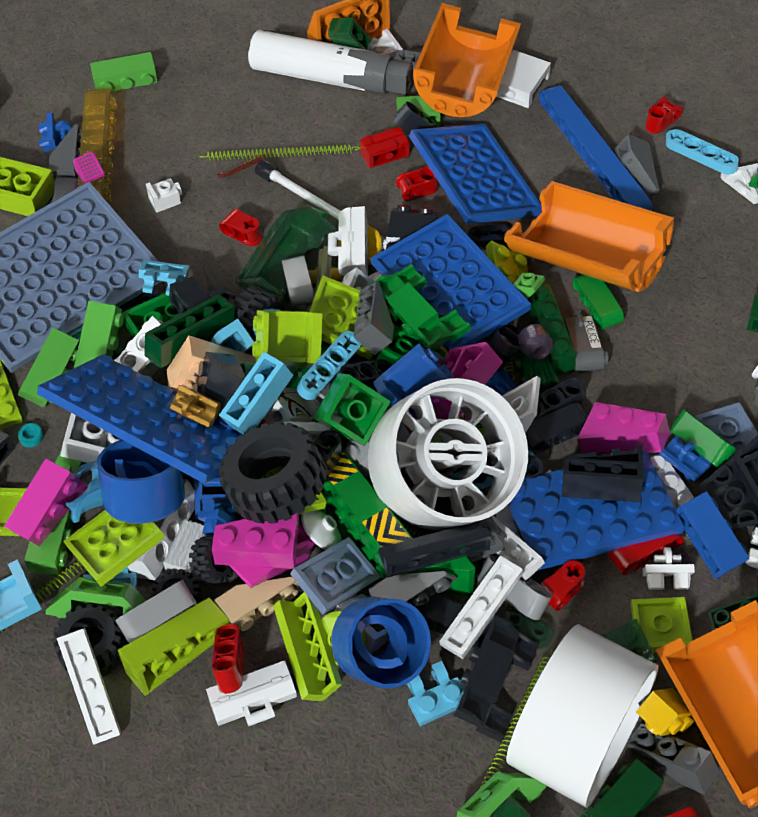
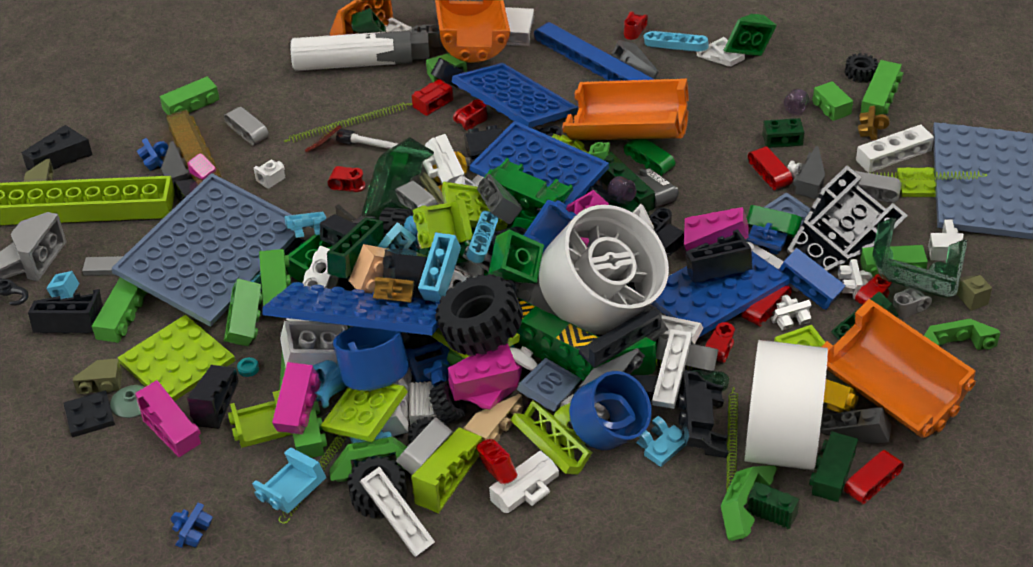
camera: 20 degrees left, 10 degrees down
none -> light grey beam [224,107,269,145]
none -> red beam [748,147,793,190]

